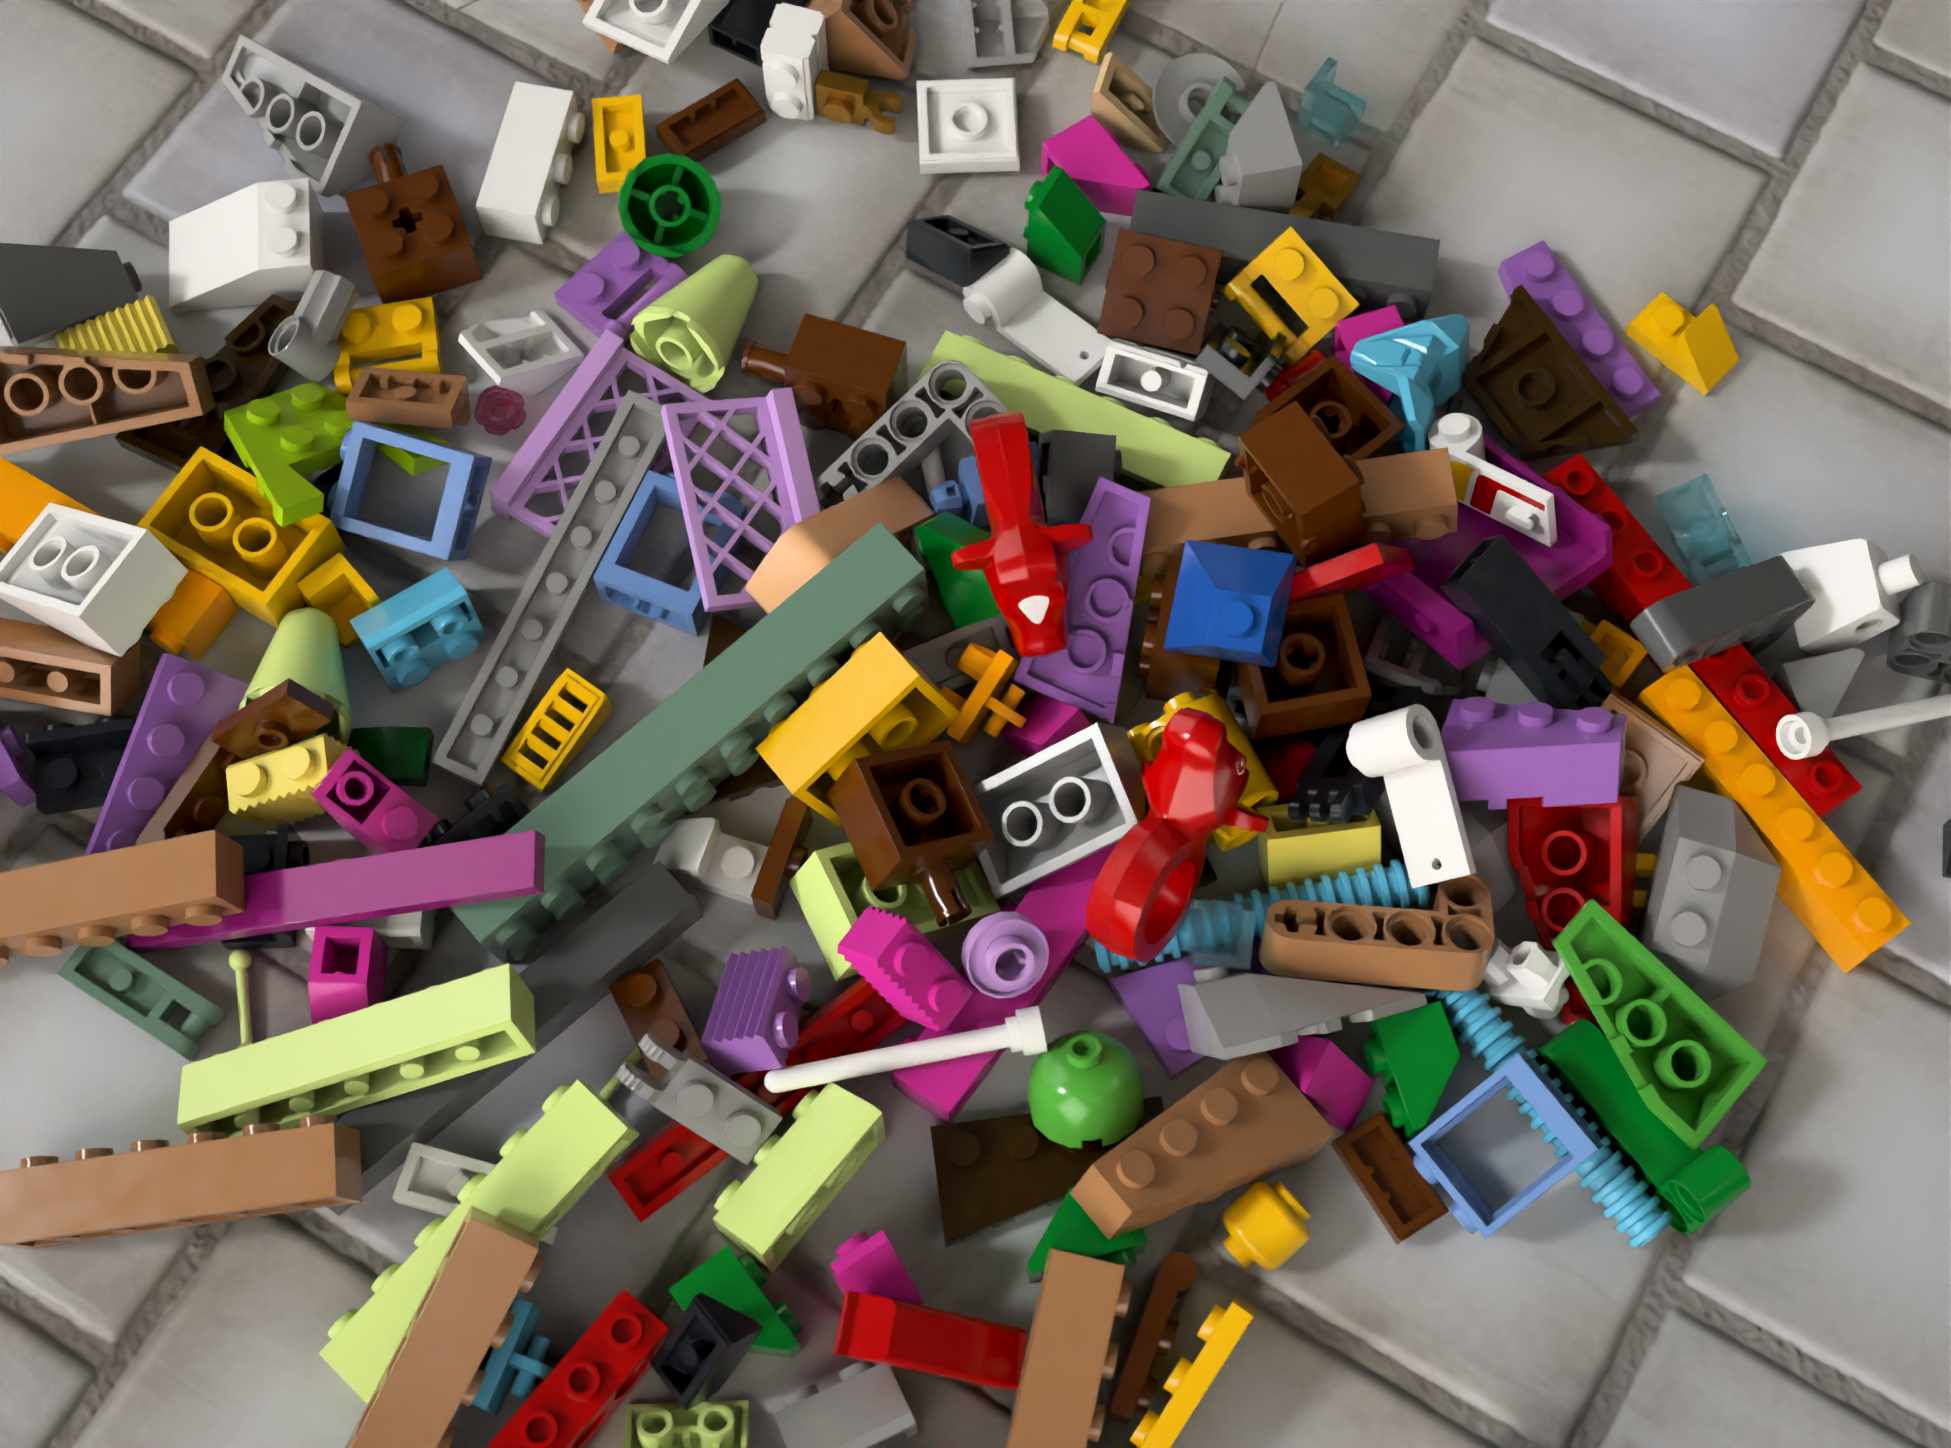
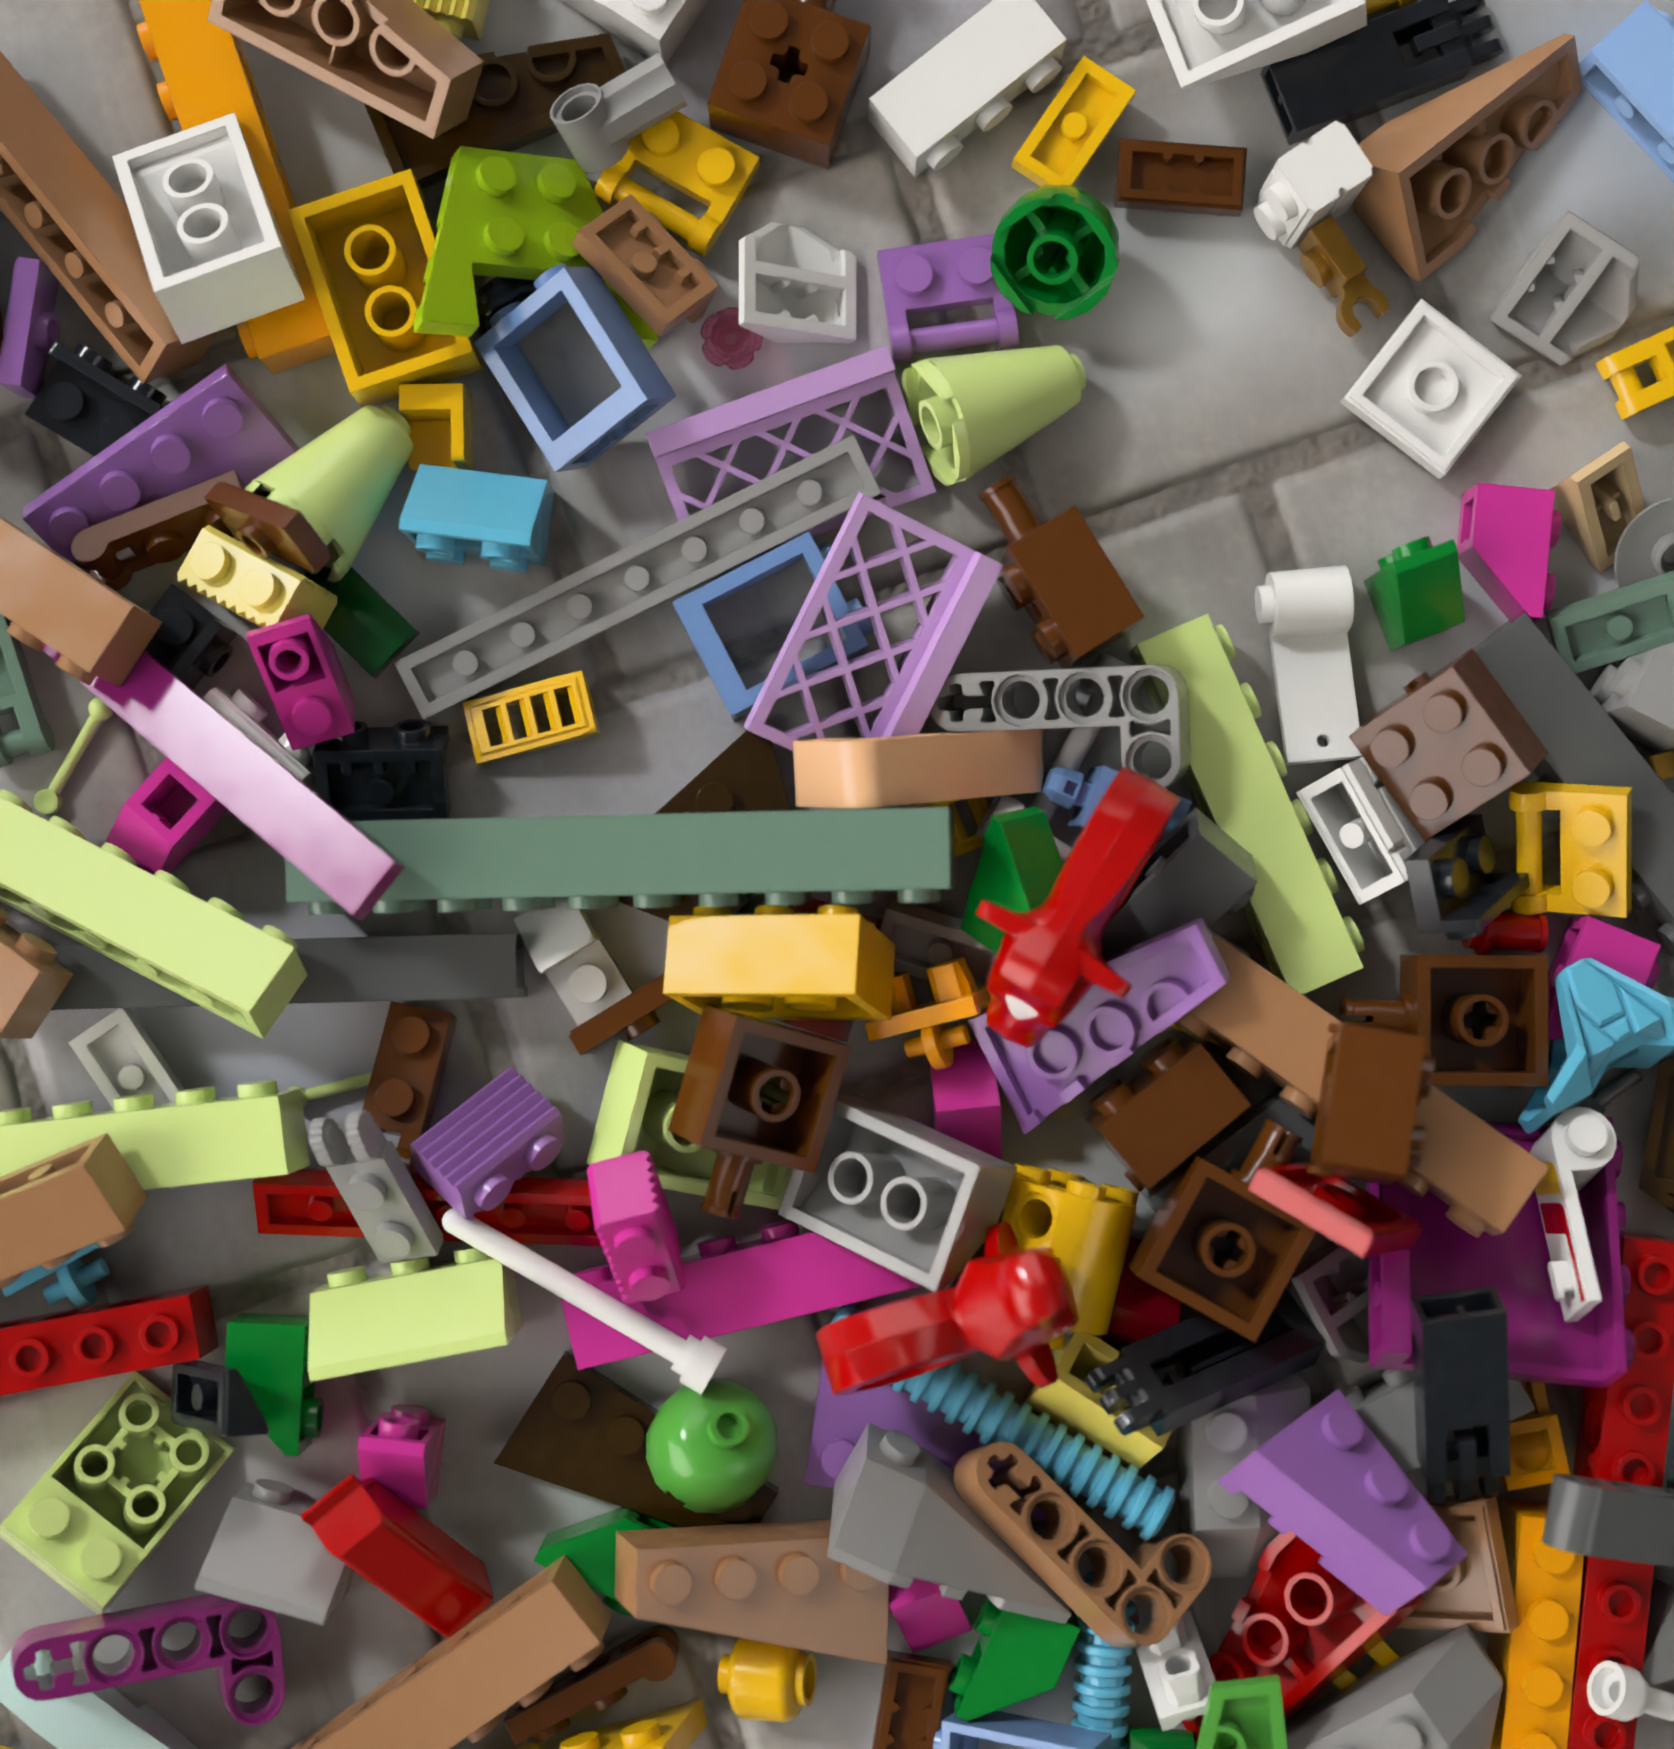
camera: 35 degrees right, 20 degrees up
black slope [906,215,1010,287] -> none
lavender plate [961,911,1049,998] -> none
blue slope [1163,540,1298,668] -> none
clear light blue panel [1187,898,1255,969] -> none
white door [1346,704,1477,888] -> none

